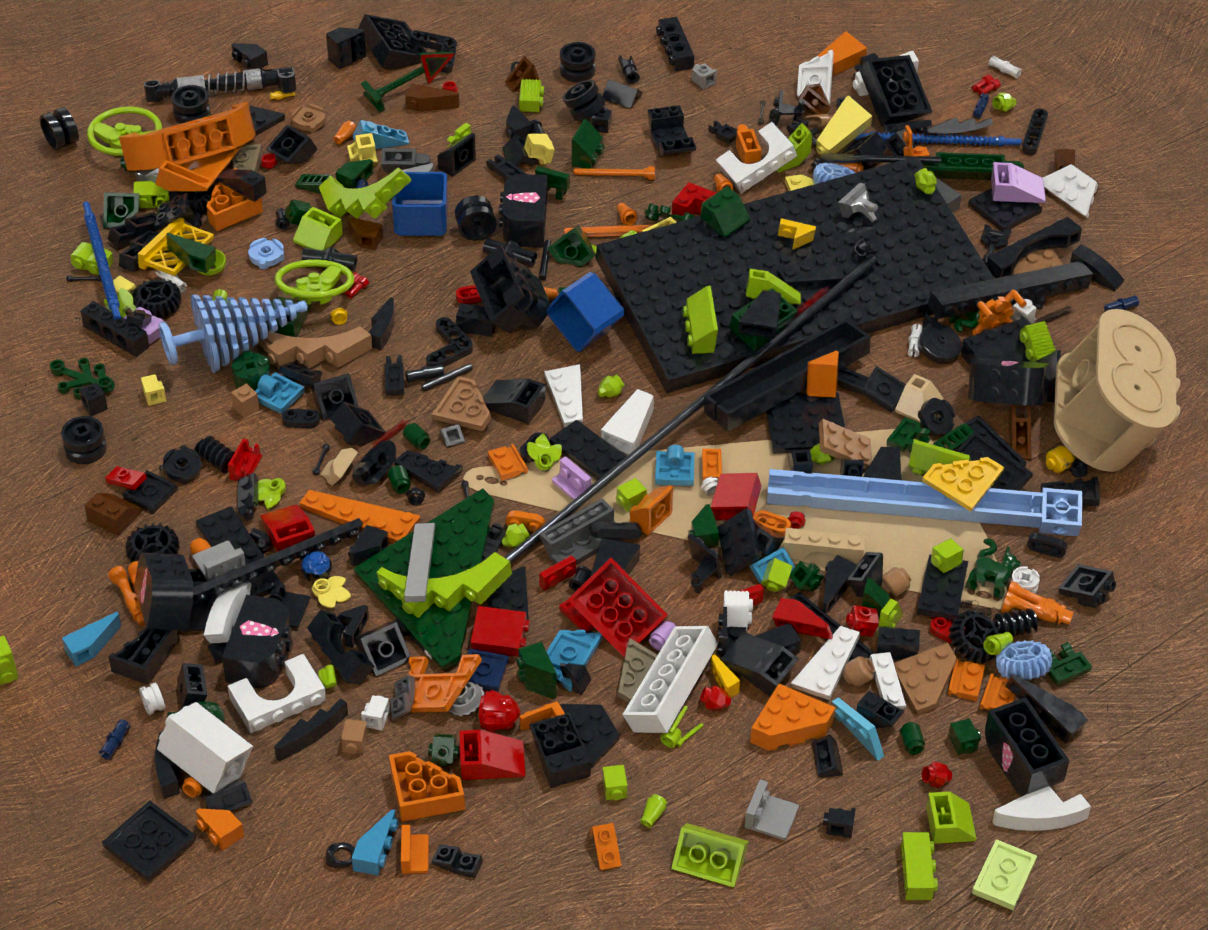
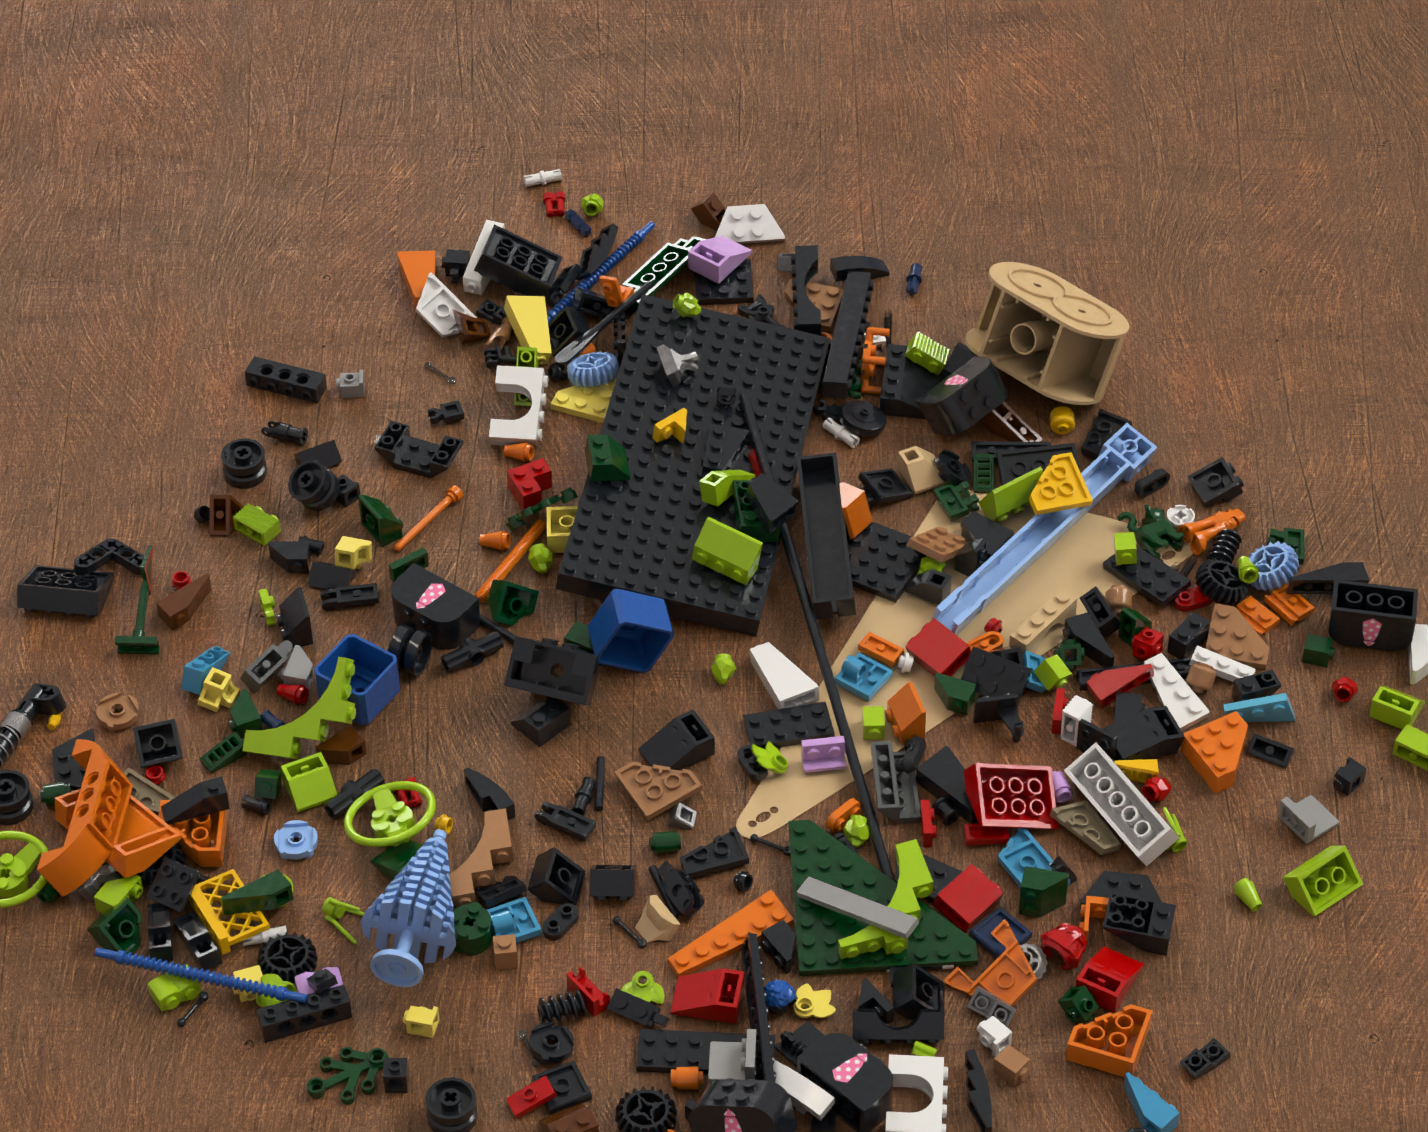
camera: 55 degrees left, 0 degrees up
black arm [250,528,271,551] -> none
black slope [326,27,366,69] -> none
orange cone [333,120,356,145] -> none
red piece [371,419,409,449] -> none
dark green brick [388,465,411,494] -> none
orange panel [401,825,429,874] -> none
black beam [426,317,473,368] -> none
red plate [456,285,482,304] -> none
orange plate [488,444,528,480] -> none
white wing [545,364,583,428] -> none
orange bracket [589,823,621,870] -> none
lime brick [602,765,627,800] -> none
orange brick [736,124,762,164] -> none
black plate [769,90,806,127] -> none
lime wing [877,599,903,637] -> none
dark green brick [899,722,925,755] -> none
black beam [1022,108,1048,155] -> none
black plate [1069,460,1088,478] -> none

